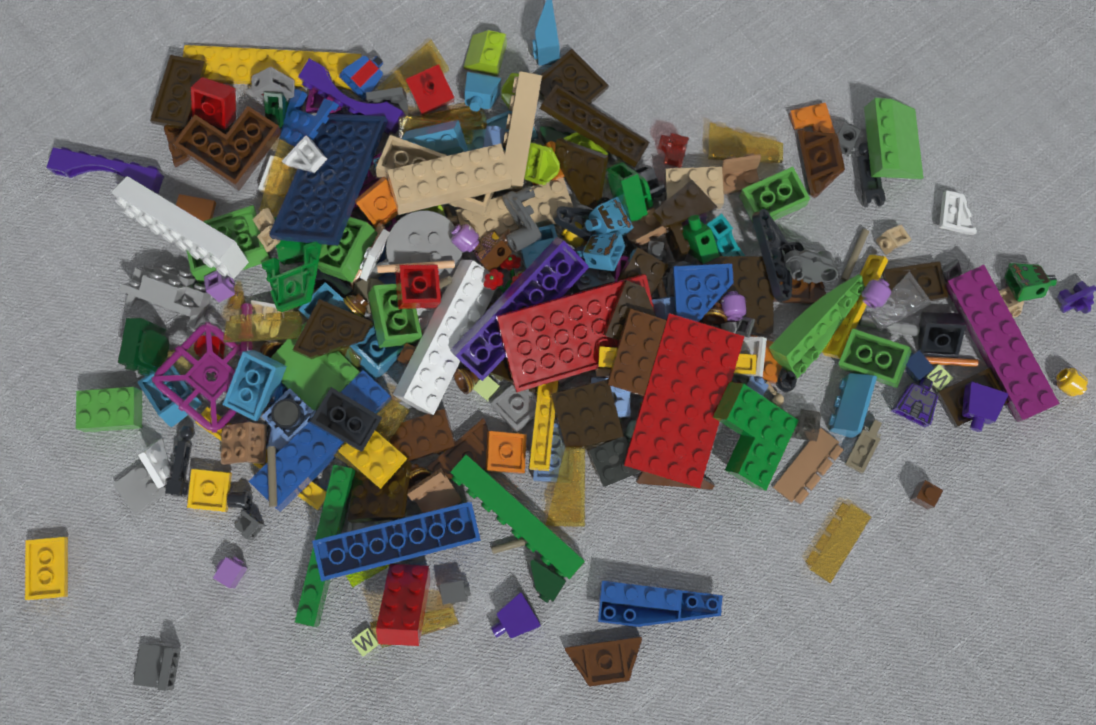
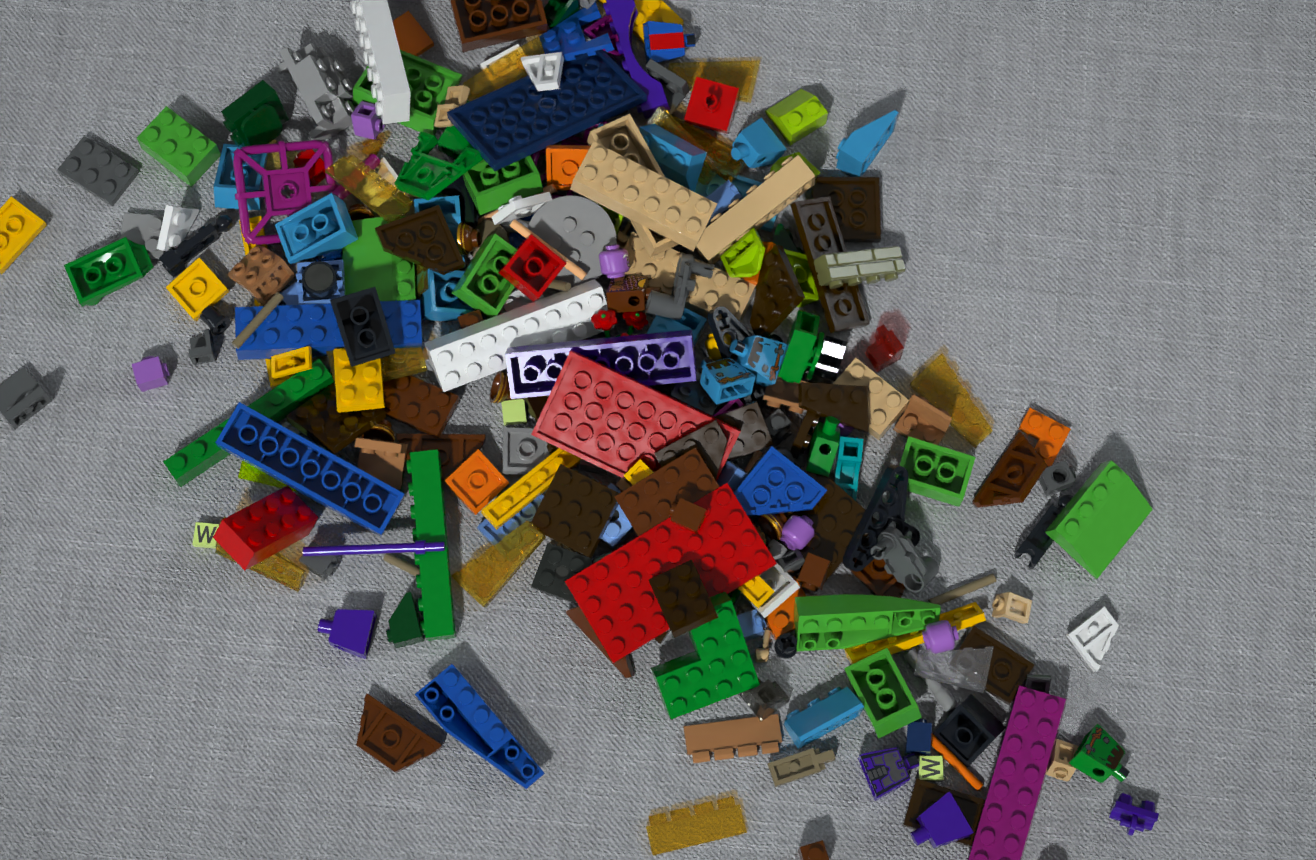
camera: 35 degrees right, 5 degrees down
none -> dark grey plate [57,136,139,207]
none -> green slope [64,237,154,307]
none -> yellow slope [271,346,312,379]
none -> dark purple bar [303,540,445,556]
none -> dark brown plate [649,560,718,638]
none -> reddish brown brick [668,498,707,534]
none -> reddish brown brick [798,553,832,591]
none -> olive brick [814,246,906,289]

